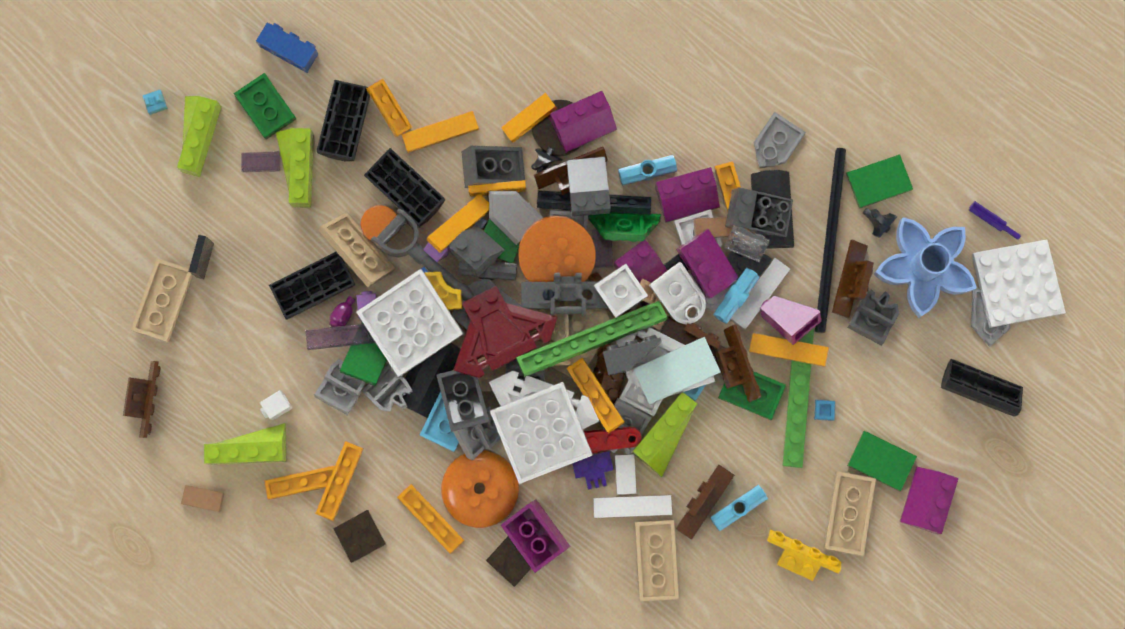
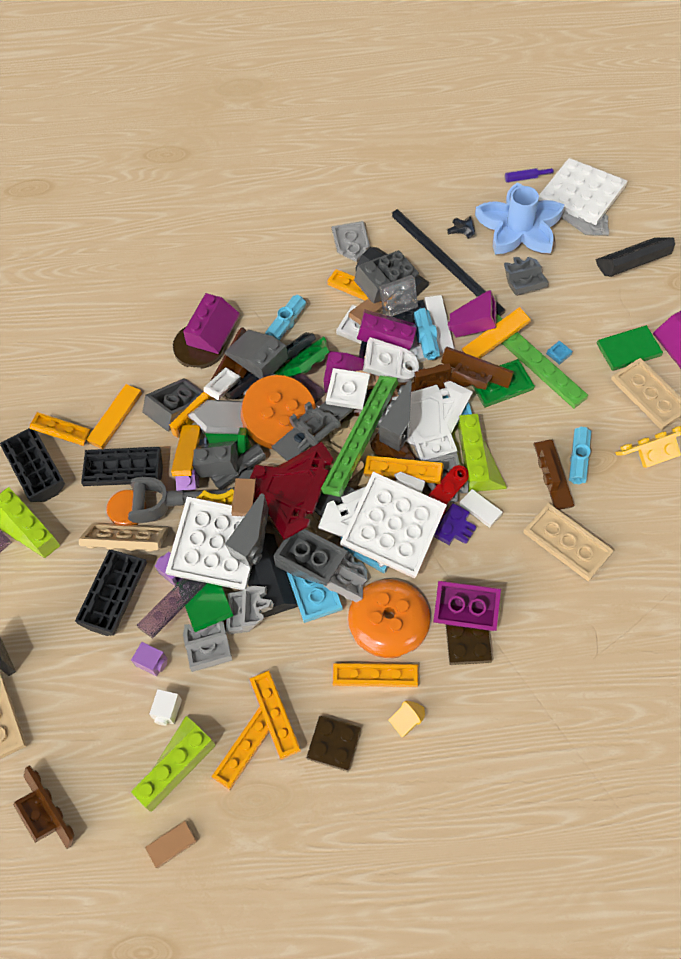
camera: 40 degrees left, 20 degrees down
magenta plant [329,296,355,330] -> none
light orange tile [501,93,557,143] -> none
black piece [531,146,563,173] -> none
white tile [593,495,672,518] -> none
light aqua tile [634,337,720,404] -> none
magenta slope [655,167,720,223] -> none
reddish brown bracket [832,240,874,318] -> none
green tile [846,154,913,209] -> none
none -> medium lavender brick [131,642,167,677]
none -> white tile [204,368,240,401]
none -> dark grey slope [225,493,269,568]
none -> medium nougat tile [231,478,256,516]
none -> green tile [238,427,247,453]
none -> yellow tile [389,701,425,737]

